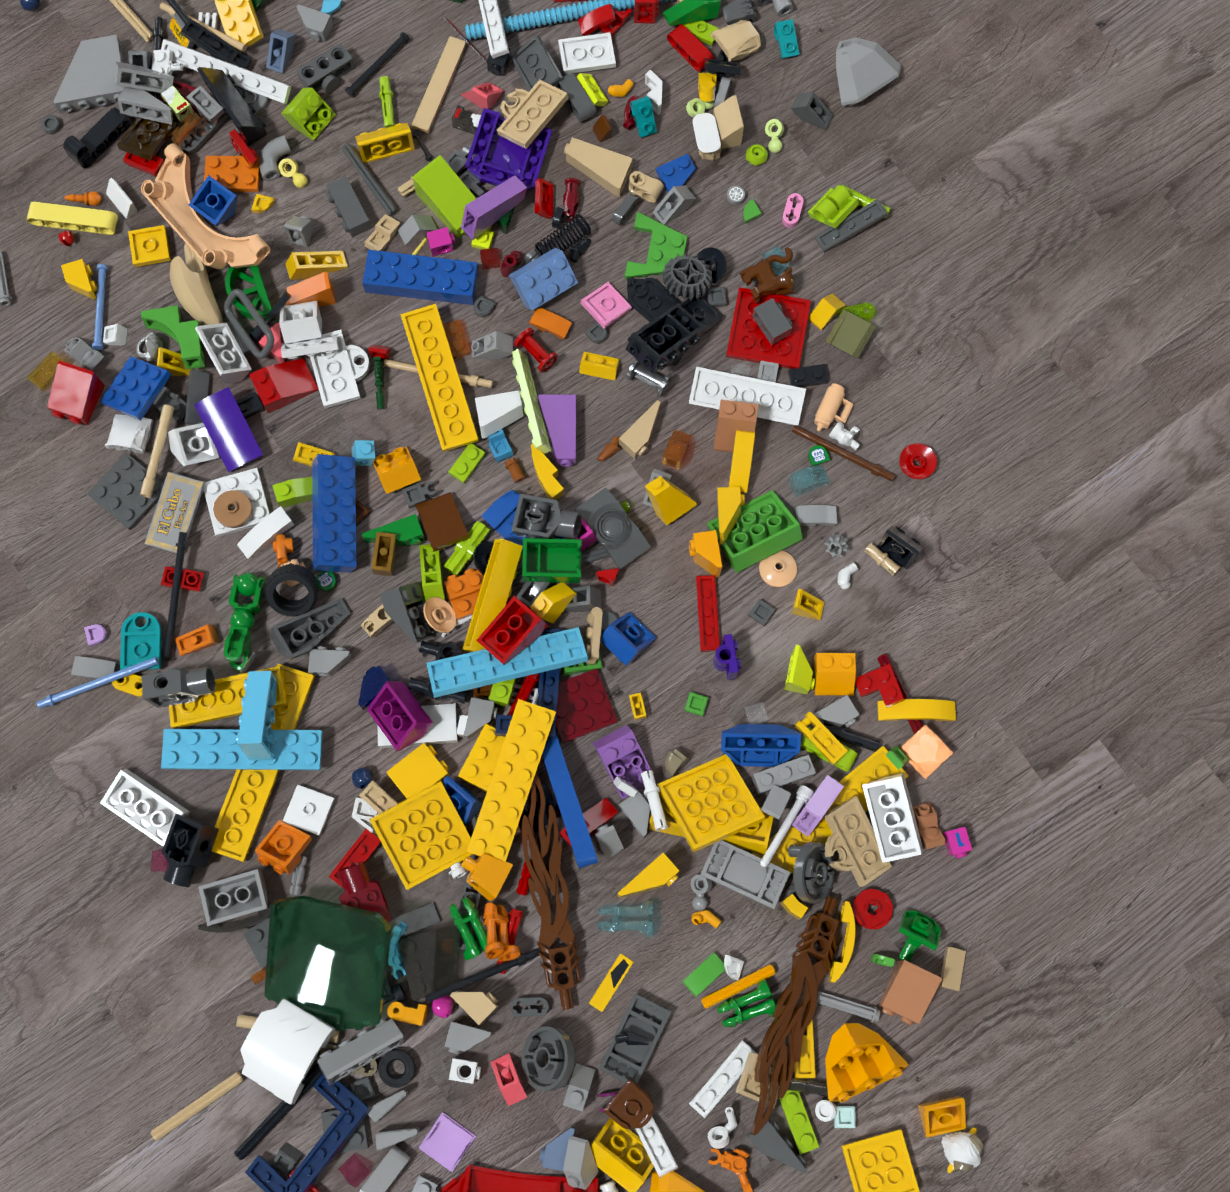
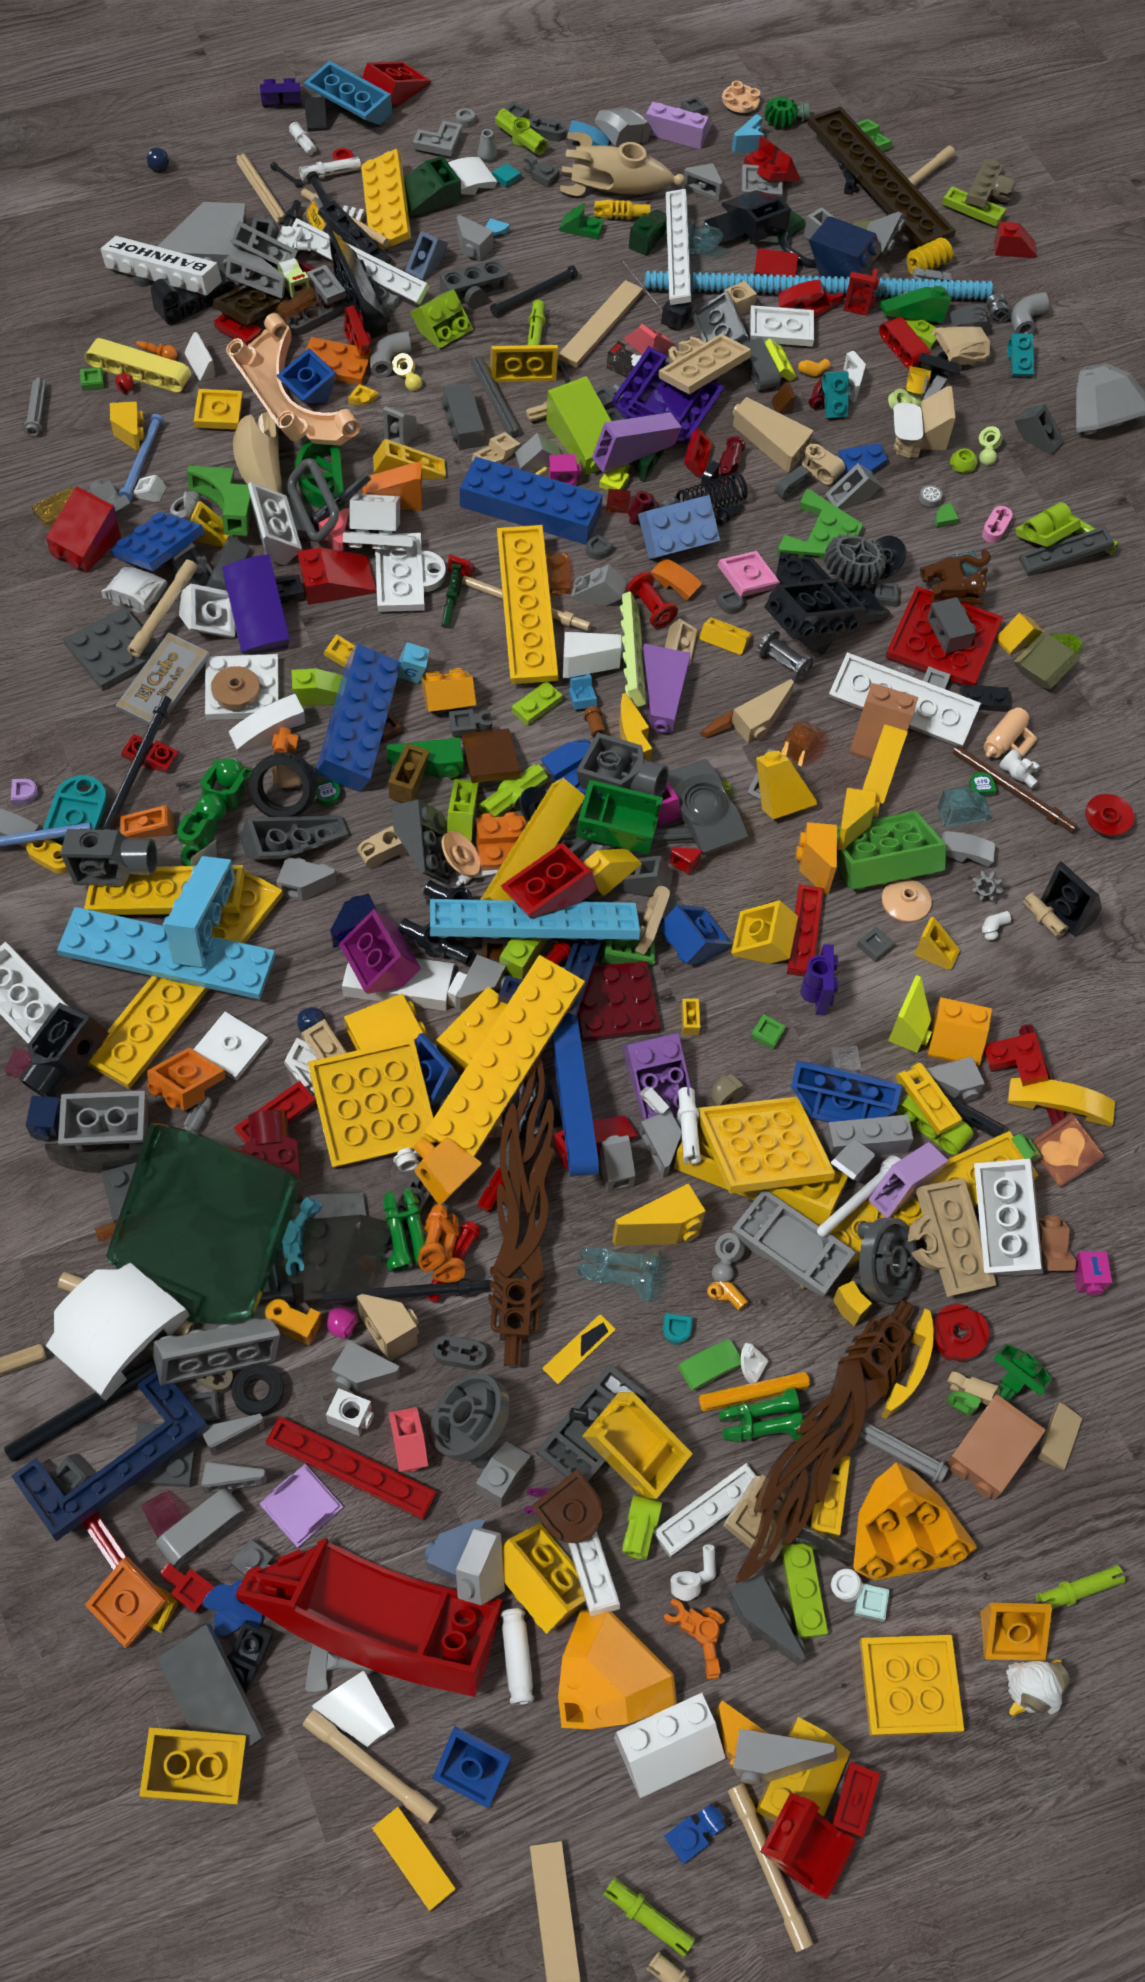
camera: 10 degrees right, 15 degrees down
none -> dark blue brick [26,1096,61,1141]
none -> bright green tile [80,367,104,391]
none -> white brick [101,236,222,295]
none -> red tile [265,1416,437,1521]
none -> yellow piece [582,1392,693,1499]
none -> lime piece [622,1495,662,1560]
none -> teal tile [662,1313,693,1345]
none -> tan slope [665,618,698,667]
none -> tan brick [724,281,757,316]
none -> yellow slope [731,900,798,964]
none -> tan bar [947,1371,1001,1405]
none -> lime pin [1036,1565,1125,1609]

